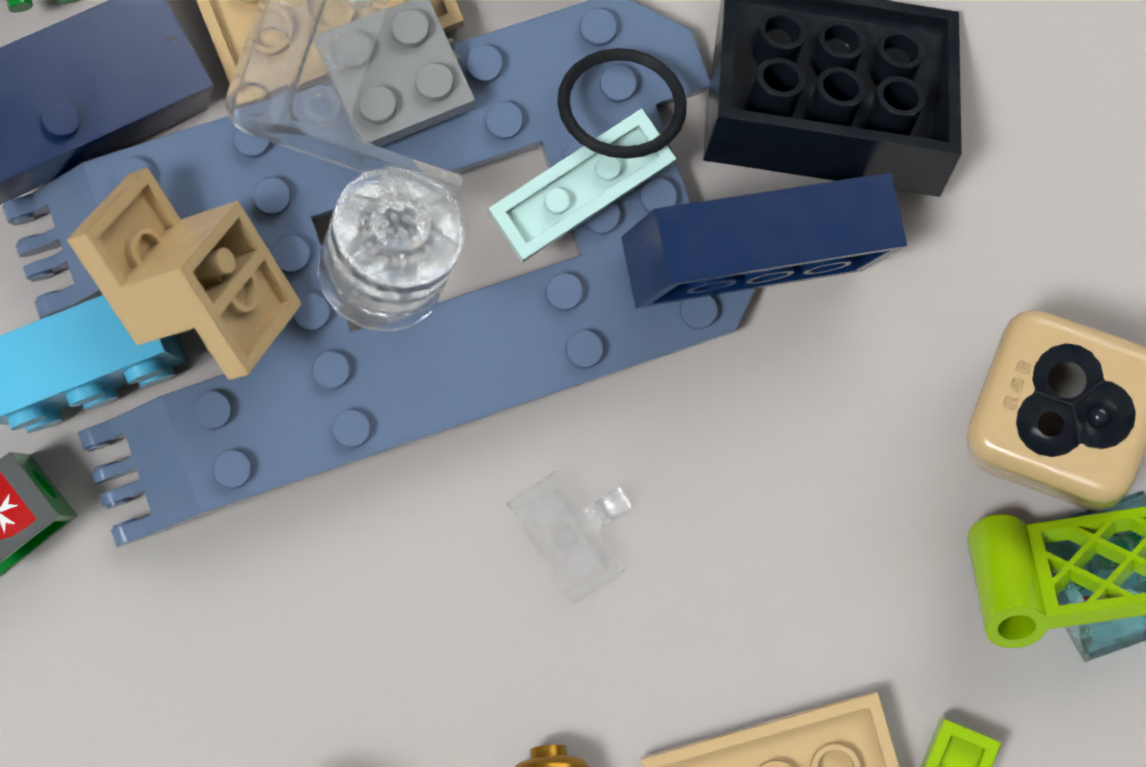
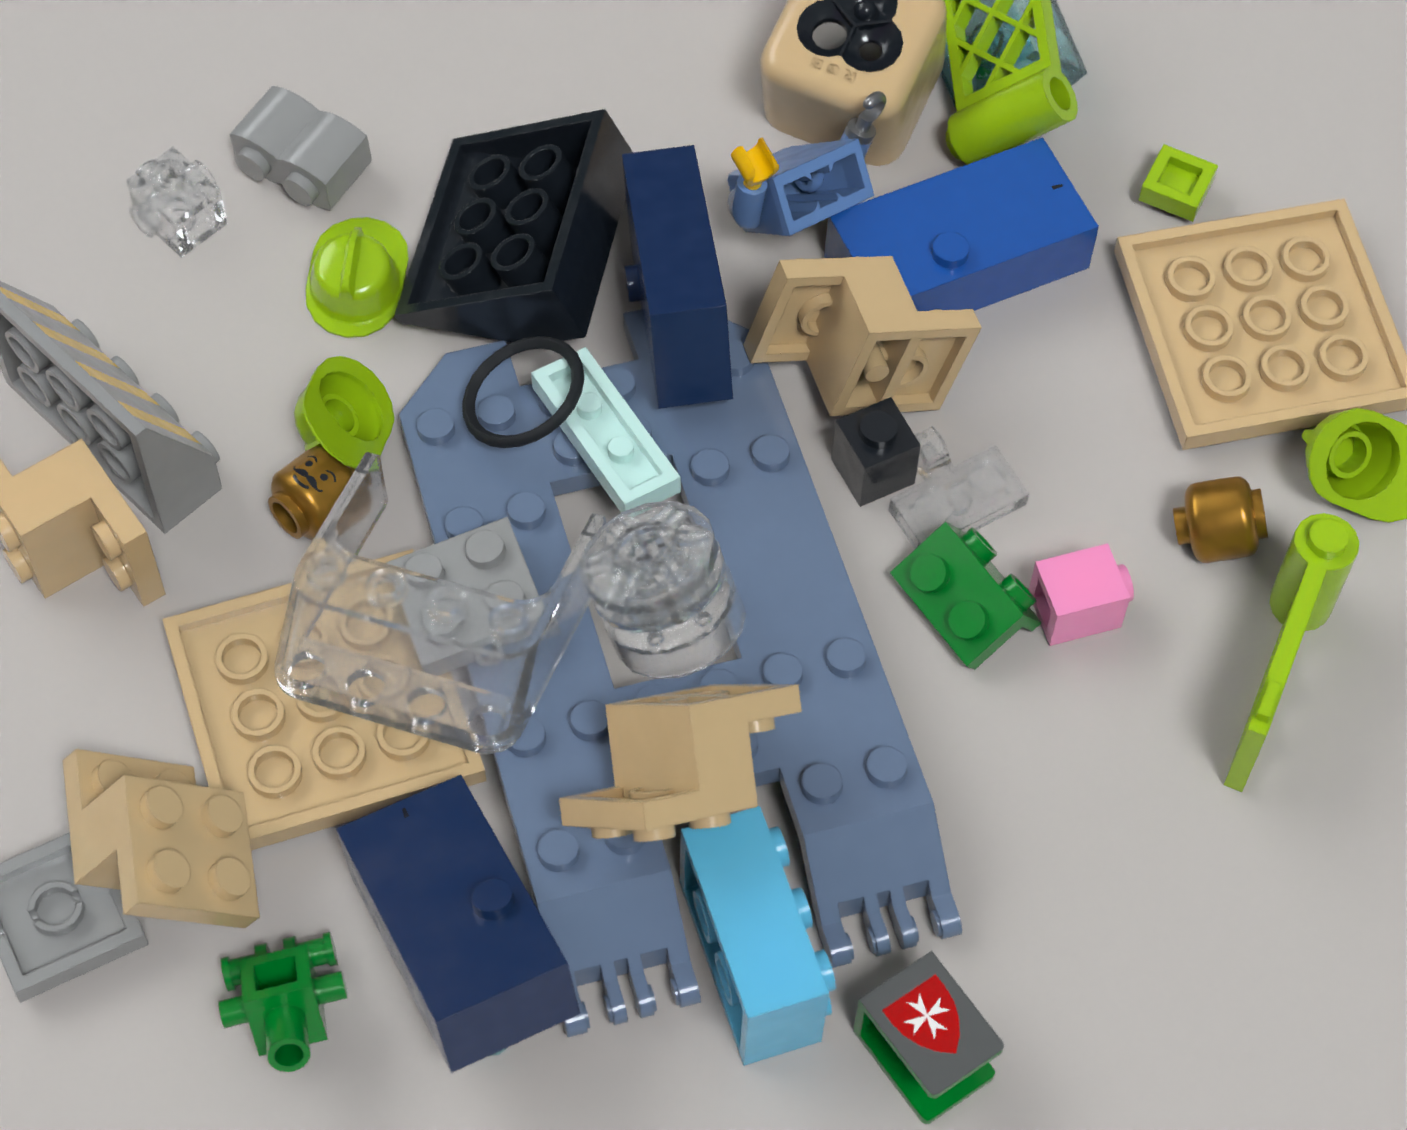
camera: 90 degrees left, 25 degrees down
none -> medium blue torso [727,91,887,236]
none -> tan bracket [743,256,982,416]
none -> blue brick [824,137,1099,311]
none -> black brick [831,397,921,507]
none -> green bracket [890,521,1042,670]
none -> bright pink brick [1029,543,1134,646]

